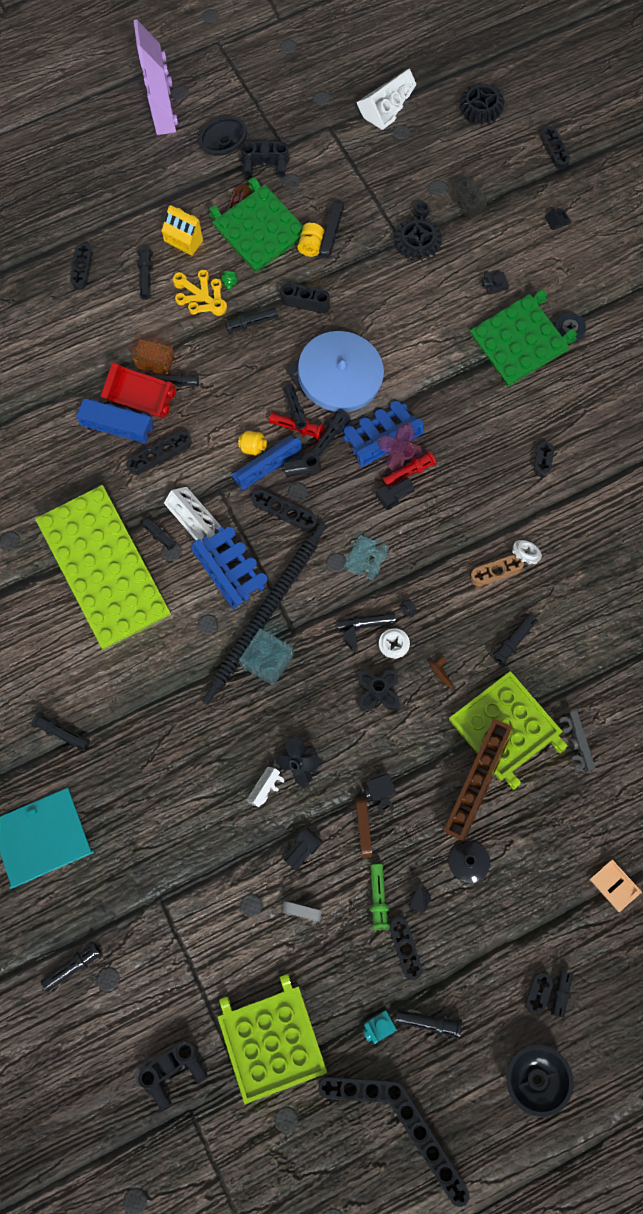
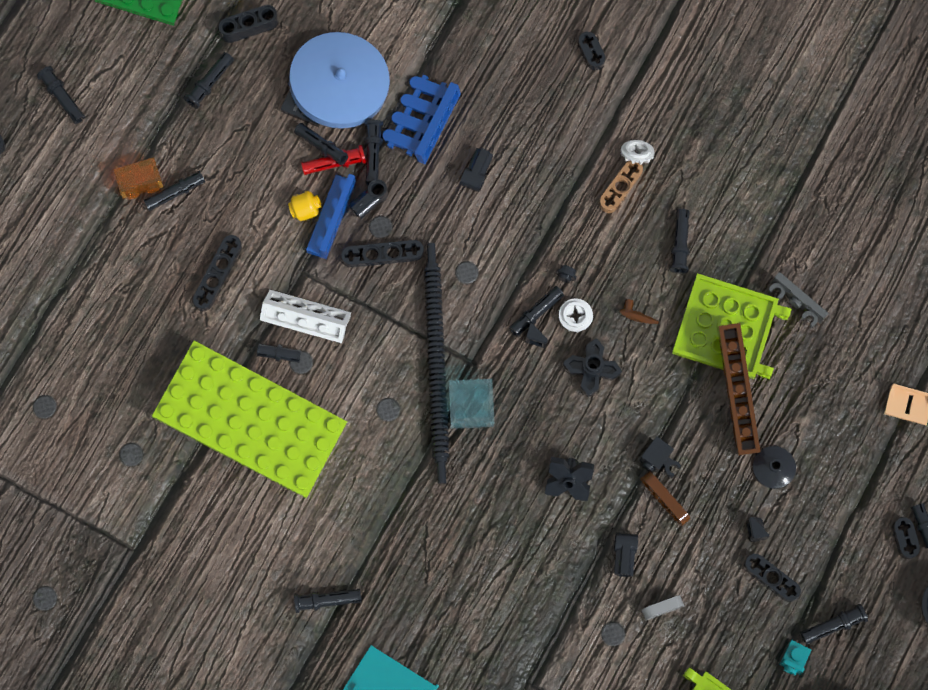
camera: 45 degrees left, 5 degrees up
blue brick [76,398,154,444] -> none
red panel [101,362,176,419] -> none
yellow slope [162,205,203,256] -> none
yellow plant [173,270,227,316] -> none
blue fence [190,527,268,610] -> none
green plate [221,271,238,290] -> none
white plate [246,767,284,807] -> none
clear light blue plate [344,535,389,580] -> none
bright green pin [370,864,390,930] -> none
clear pink plant [377,423,423,472] -> none
red pin [381,450,437,487] -> none

